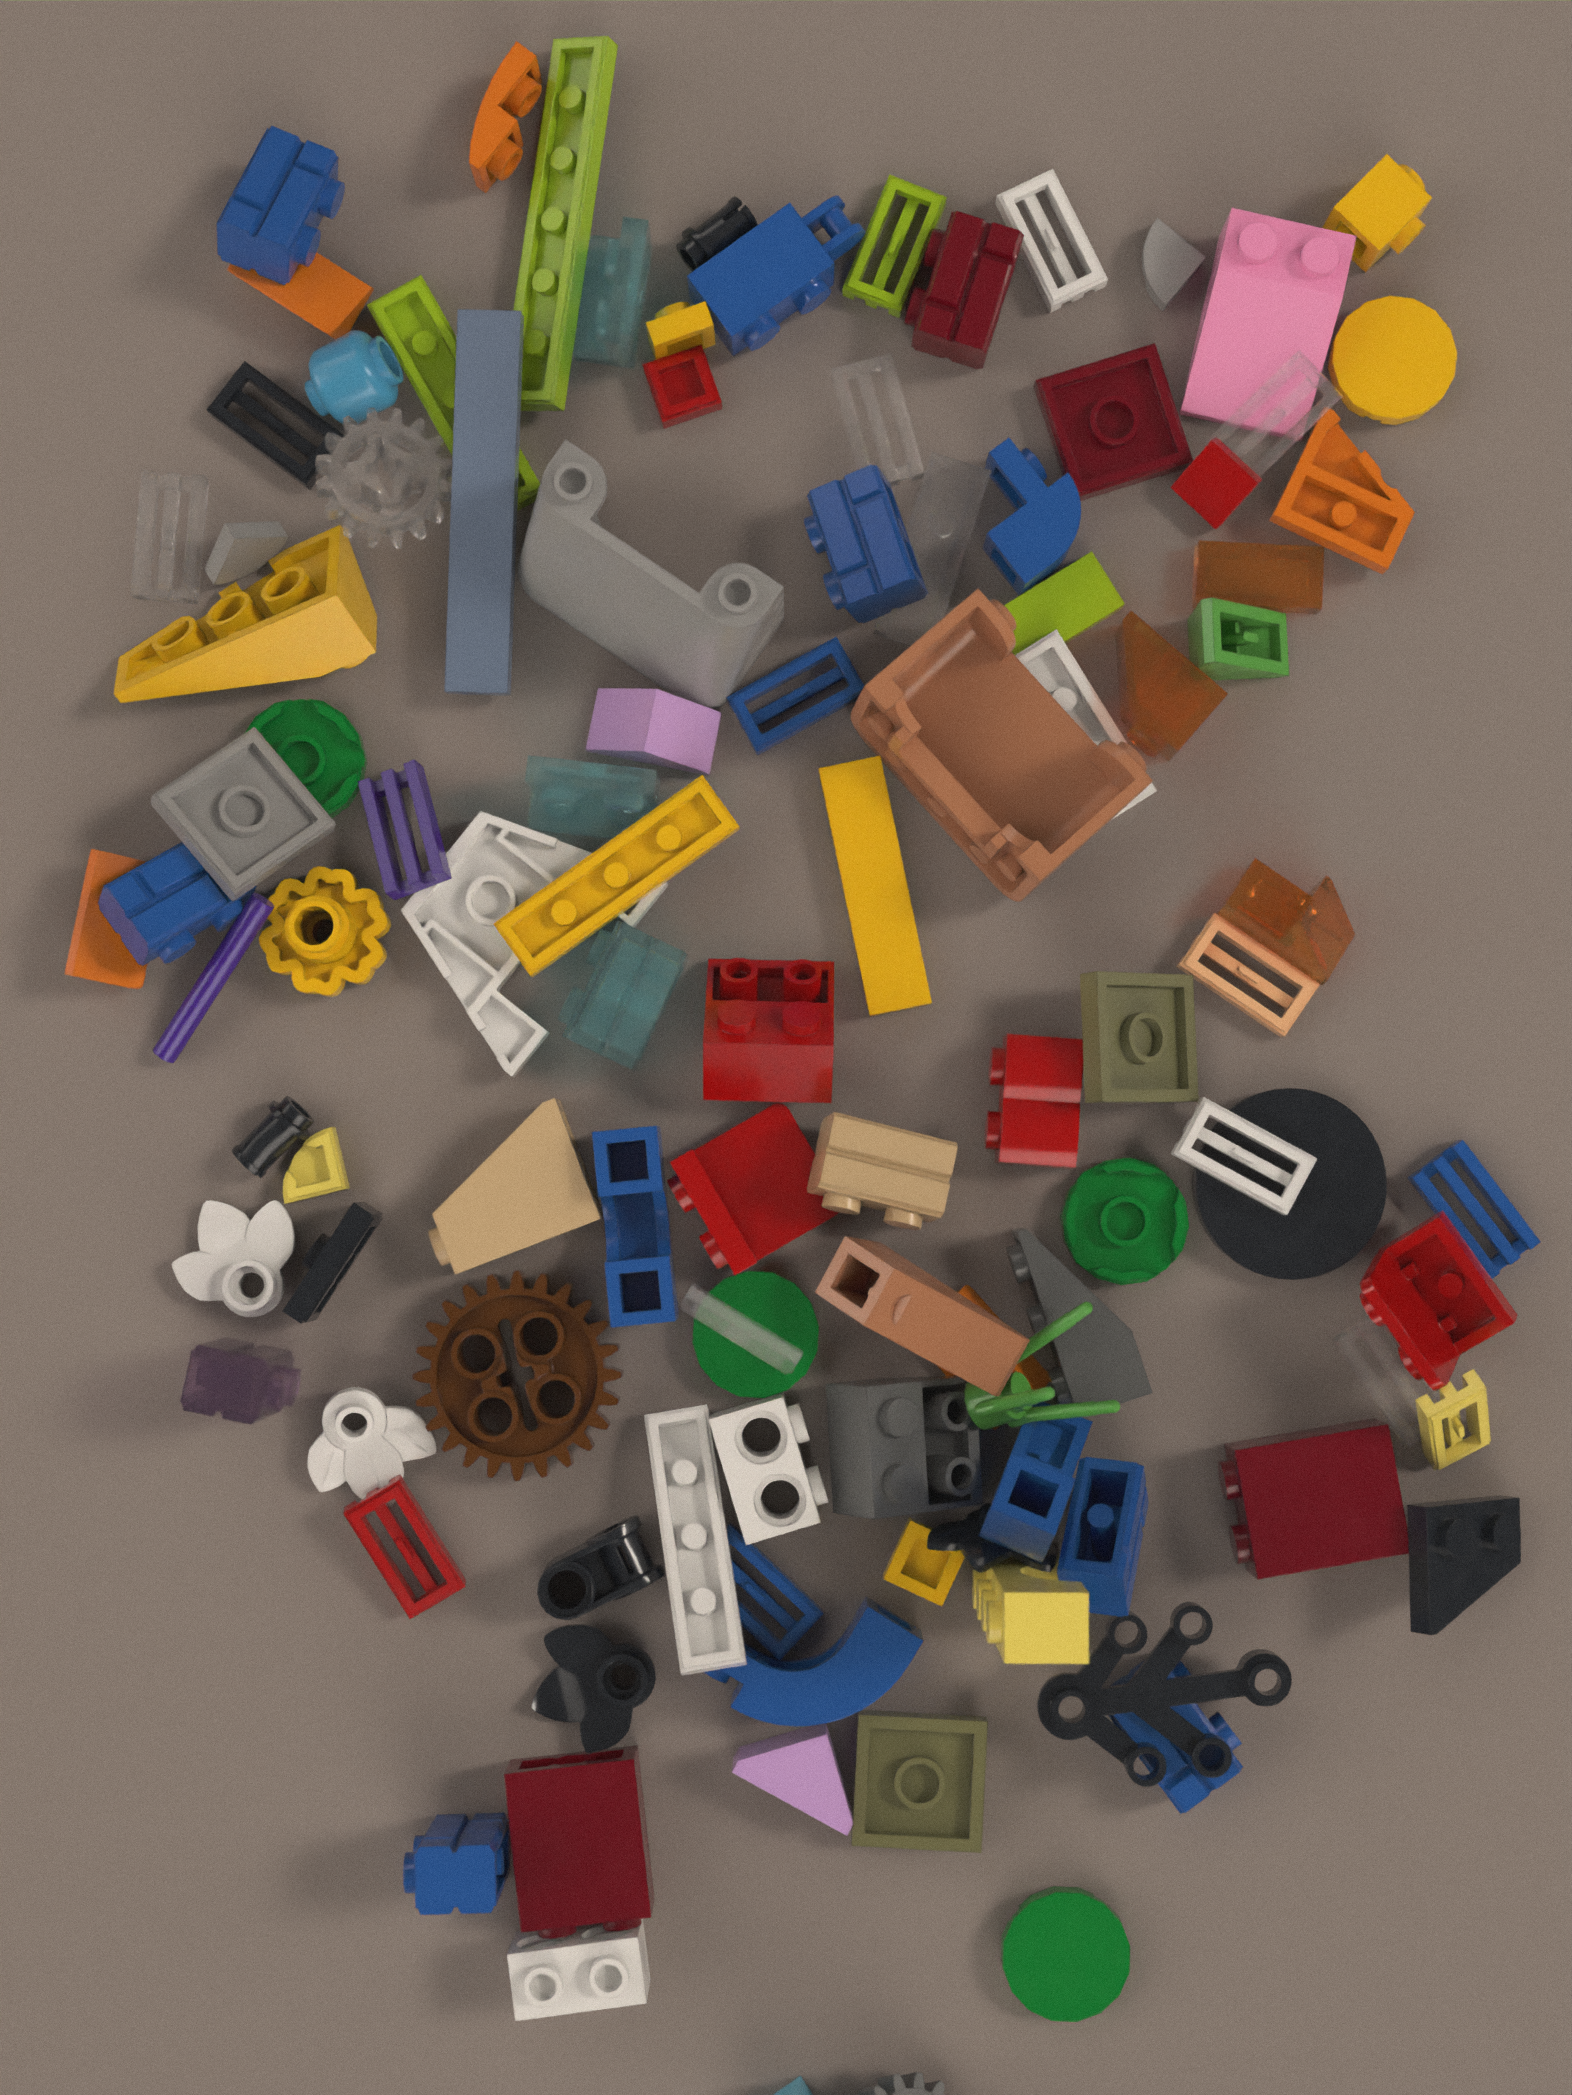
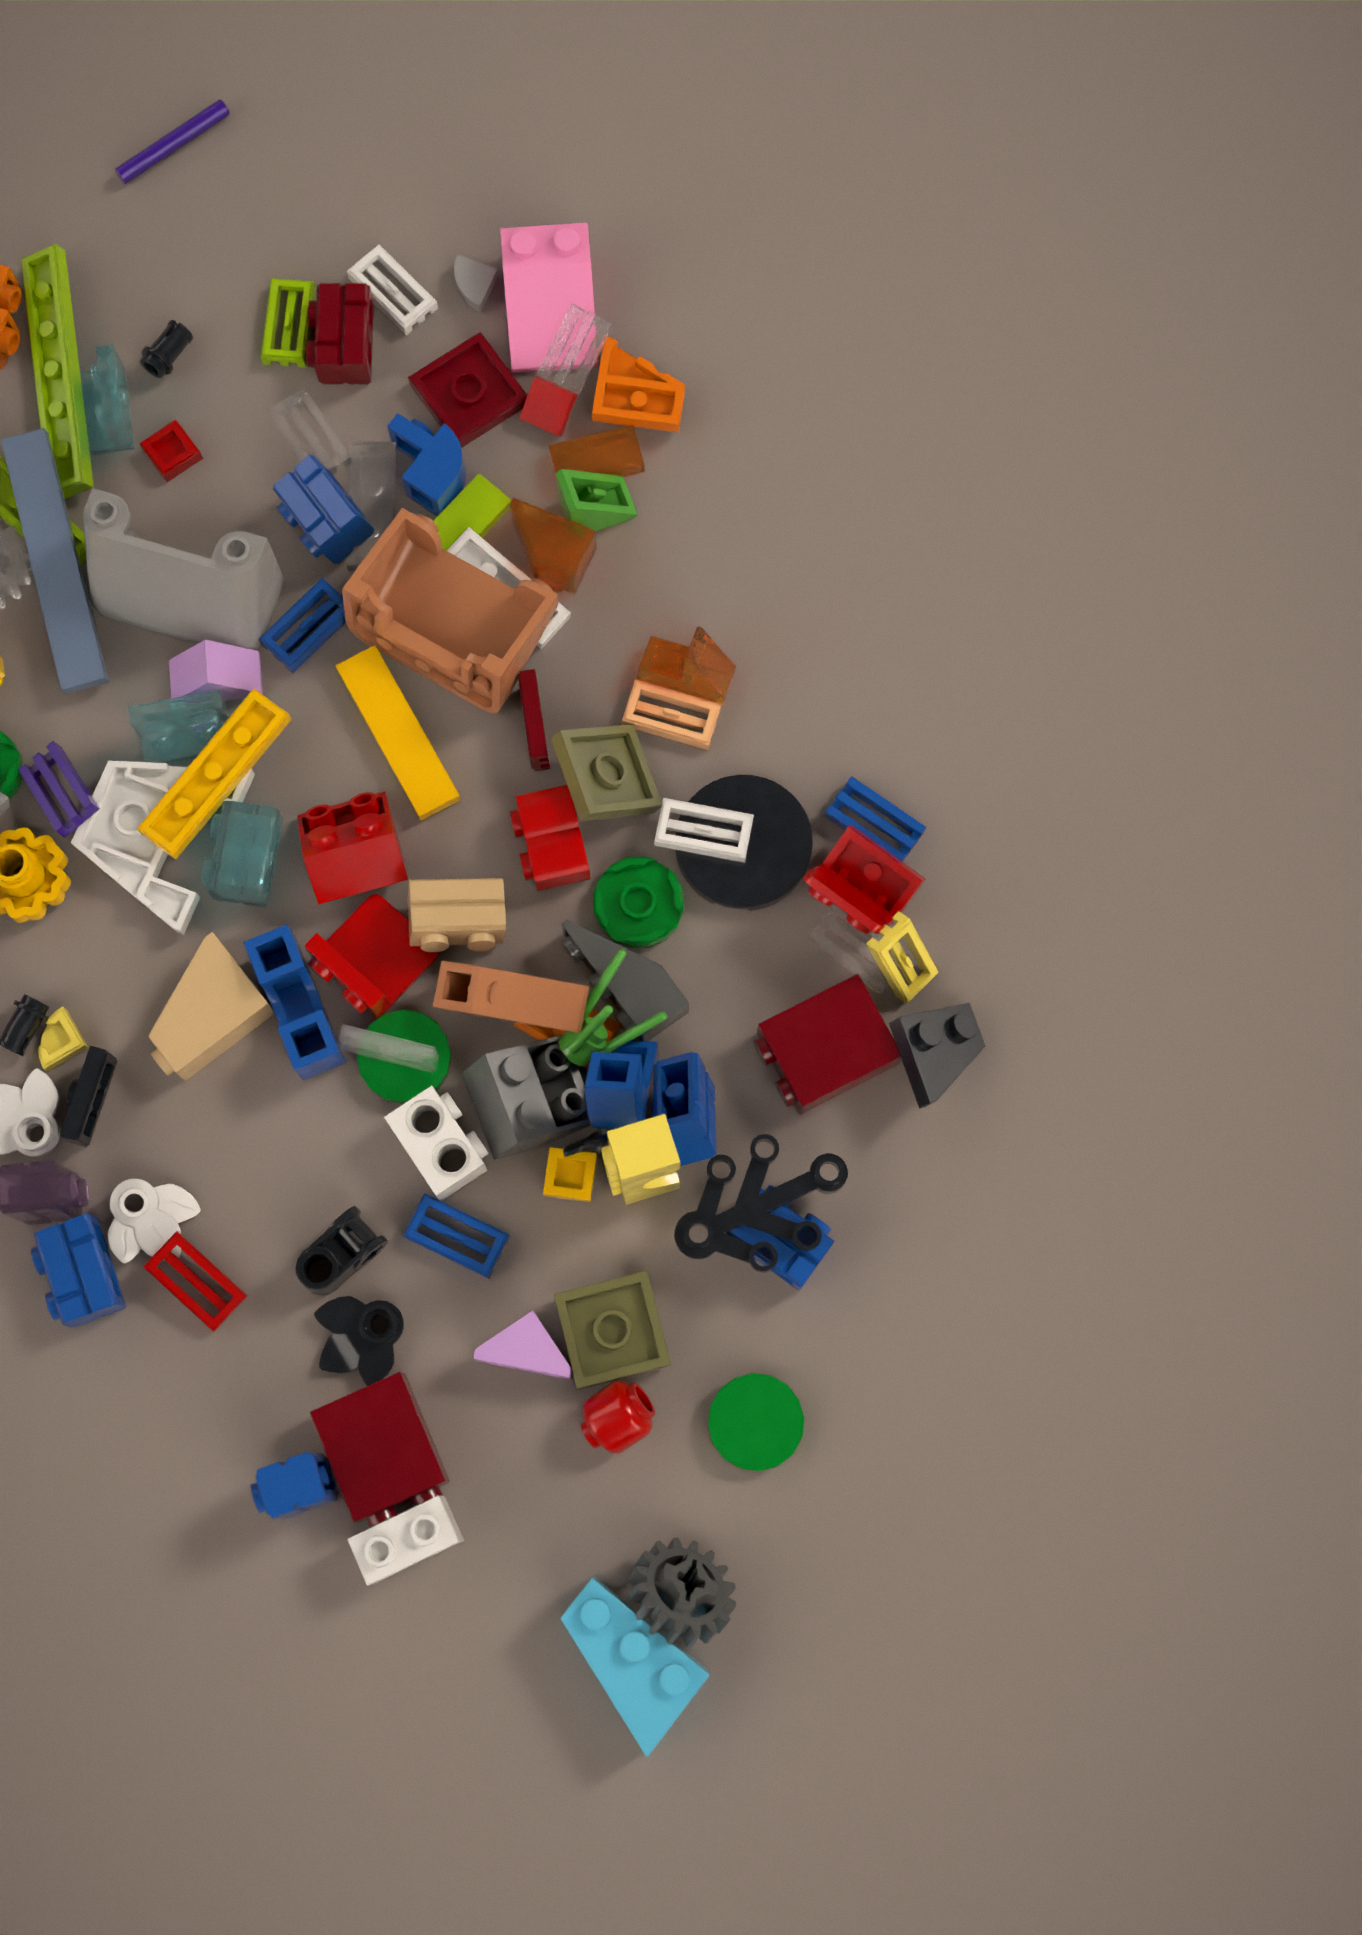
camera: 20 degrees left, 10 degrees down
reddish brown gear [412,1270,623,1481] -> none
white tile [644,1404,747,1676] -> none
yellow plate [645,301,716,360] -> none
blue brick [687,195,866,356] -> none
blue arch [704,1596,924,1727] -> none
yellow brick [1322,154,1432,273] -> none
yellow tile [1328,295,1457,425] -> none
none -> blue brick [31,1213,127,1328]
none -> dark red tile [518,669,550,771]
none -> red head [580,1380,655,1454]

